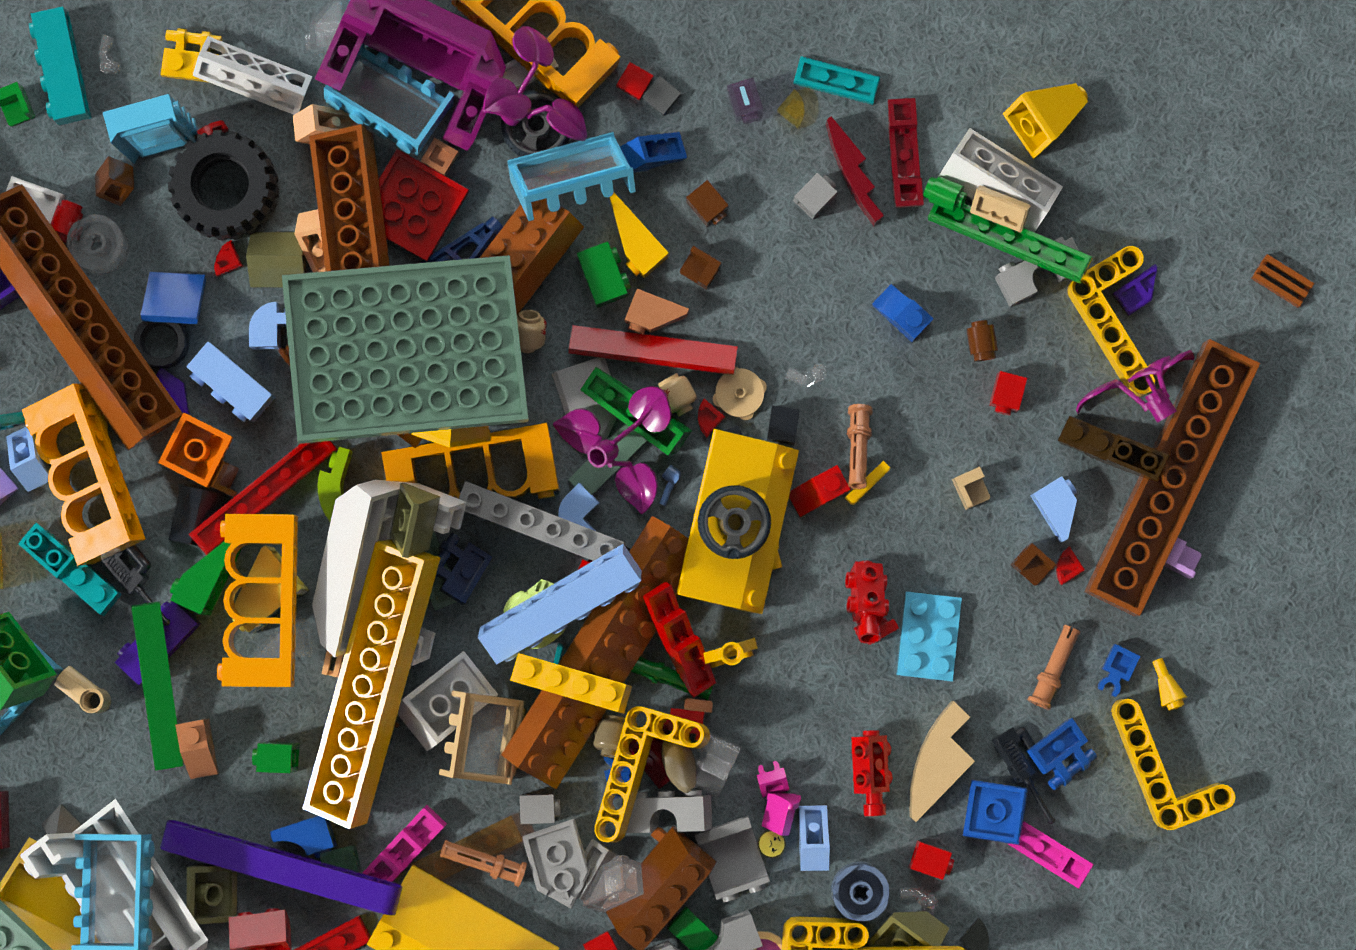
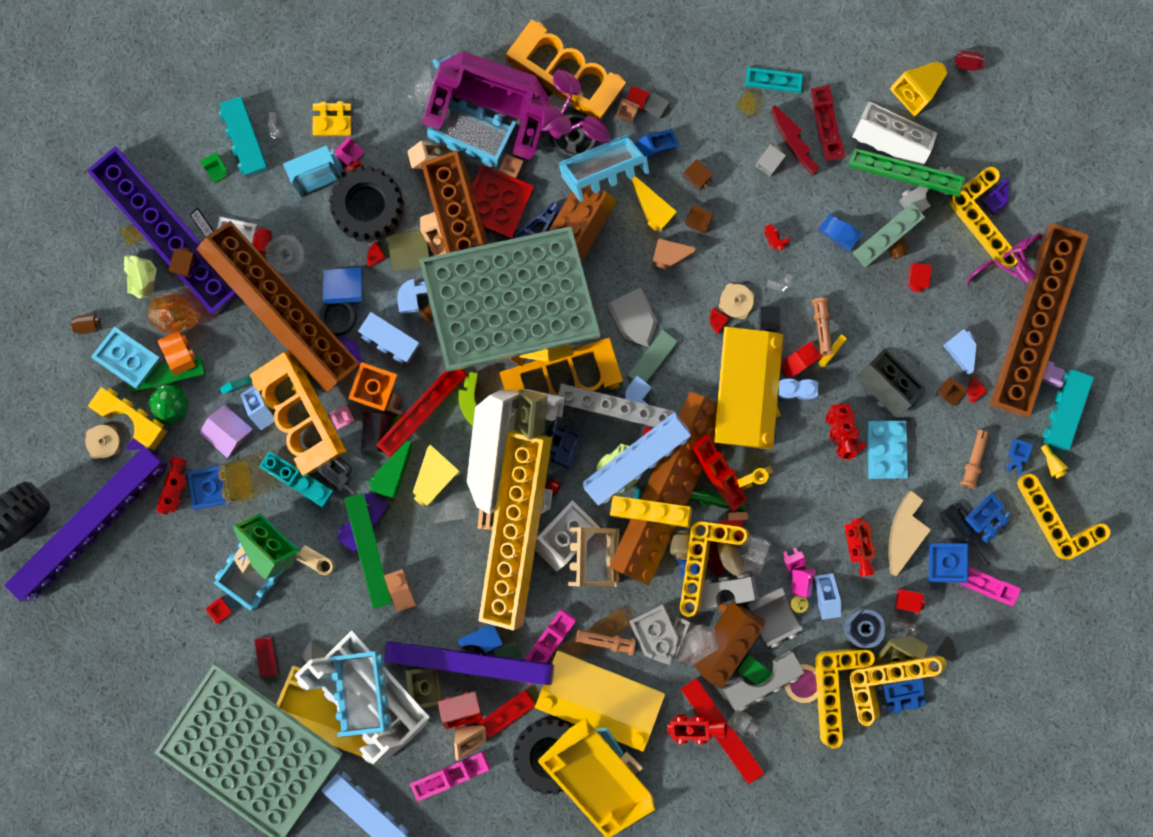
camera: 10 degrees left, 0 degrees up
reddish brown panel [95,156,134,206] -> none
white fence [193,36,312,115] -> none
light orange fence [217,514,298,687] -> none
green brick [252,742,300,773] -> none
tan head [517,310,547,353] -> none
light grey brick [520,793,561,824] -> none
magenta plant [553,386,672,514] -> none
red tile [568,325,738,375] -> none
green brick [577,241,631,308] -> none
green slope [580,367,692,456] -> none
tan head [658,373,697,417] -> none
medium blue hand [659,465,681,506] -> none
dark grey wheel [698,485,771,559] -> none
clear purple brick [726,78,763,124] -> none
green brick [923,176,967,212] -> none
tan panel [952,467,990,510] -> none
tan plate [970,185,1031,233] -> none
dark brown slope [1058,416,1170,482] -> none
dark orange tile [1251,254,1314,308] -> none
none -> bright pink tile [329,404,355,430]
none -> dark pink panel [334,137,364,166]
none -> red hinge [546,480,562,497]
none -> nougat tile [615,98,640,124]
none -> red bracket [763,224,791,251]
none -> light blue brick [778,379,818,400]
none -> sand green arch [853,202,925,267]
none -> pearl dark grey slope [856,348,926,418]
none -> dark red brick [955,50,984,71]
none -> teal brick [1042,370,1094,450]

